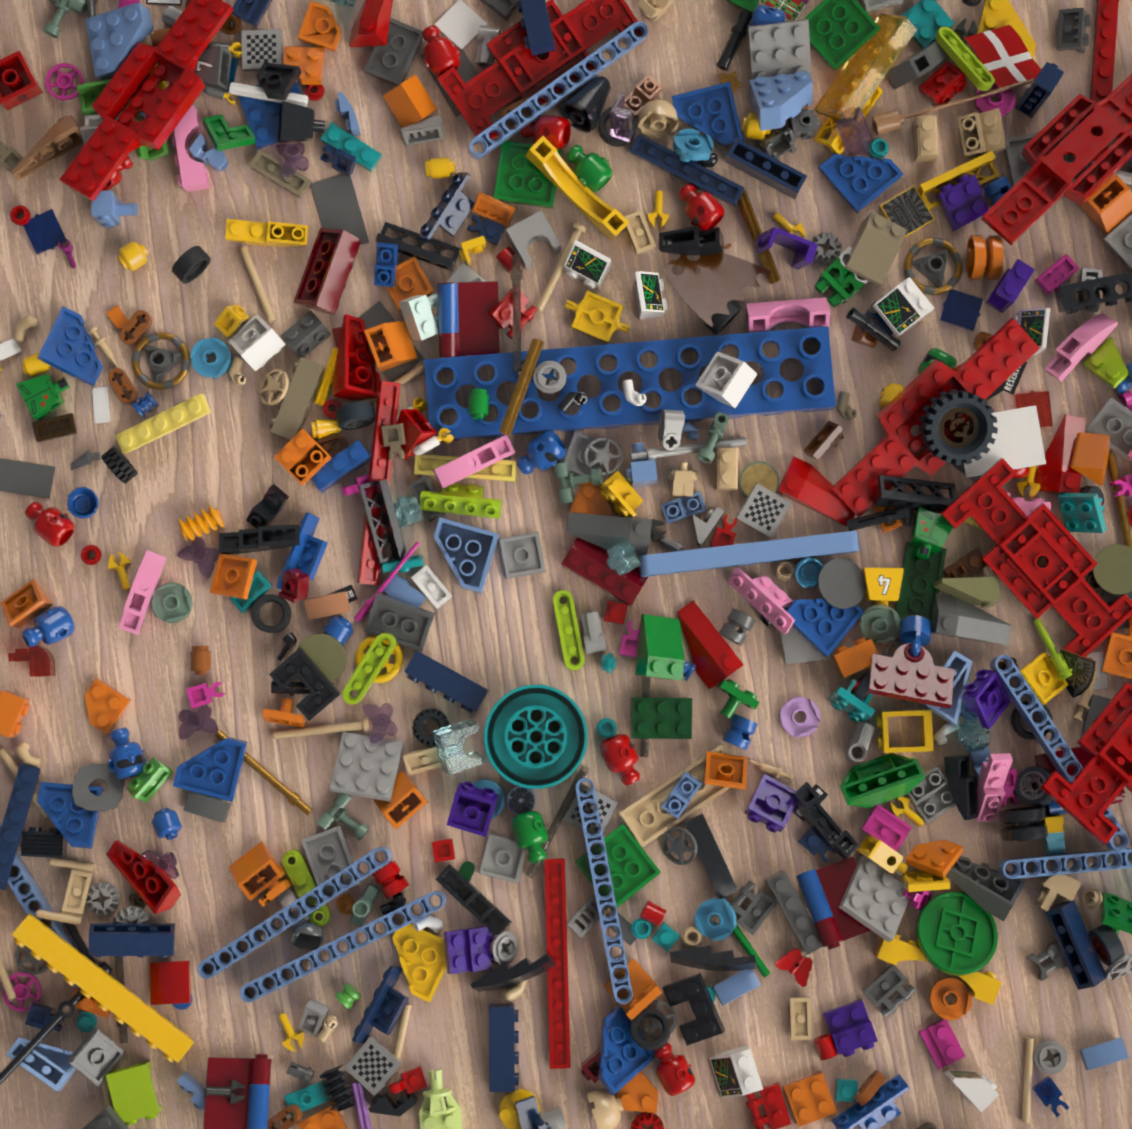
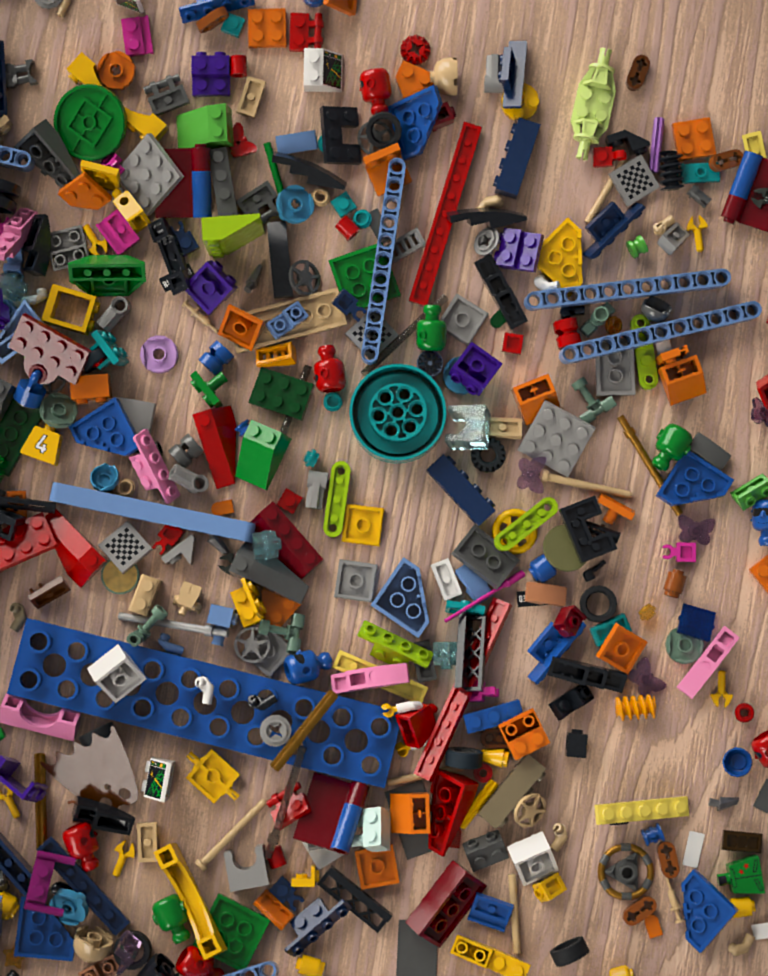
camera: 160 degrees left, 0 degrees up
black tyre [101,446,138,484] -> none
blue head [151,808,182,840] -> none
dark azure plate [191,338,232,379] -> none
blue slope [374,242,398,287] -> none
dark tan plate [381,423,406,460] -> none
green brick [468,389,489,420] -> none
slope [564,240,611,289] -> none
dark pink plate [619,621,641,658] -> none
light grey piece [658,410,685,450] -> none
medium blue slope [661,491,707,524] -> none
dark grey piece [817,558,866,609] -> none
none -> magenta plate [24,850,76,917]
none -> light grey piece [168,464,209,494]
none -> bright green slope [176,103,234,149]
none -> lime slope [201,213,265,258]
none -> orange piece [211,499,234,516]
none -> flat silver bar [244,264,263,293]
none -> light orange slope [255,342,297,367]
none -> dark blue plate [331,288,367,322]
none -> yellow tile [341,504,384,547]
none -> blue plate [467,892,514,932]
none -> black brick [565,729,588,758]
none -> clear yellow plate [638,603,656,621]
none -> green piece [652,423,692,471]
none -> clear blue piece [676,603,716,642]

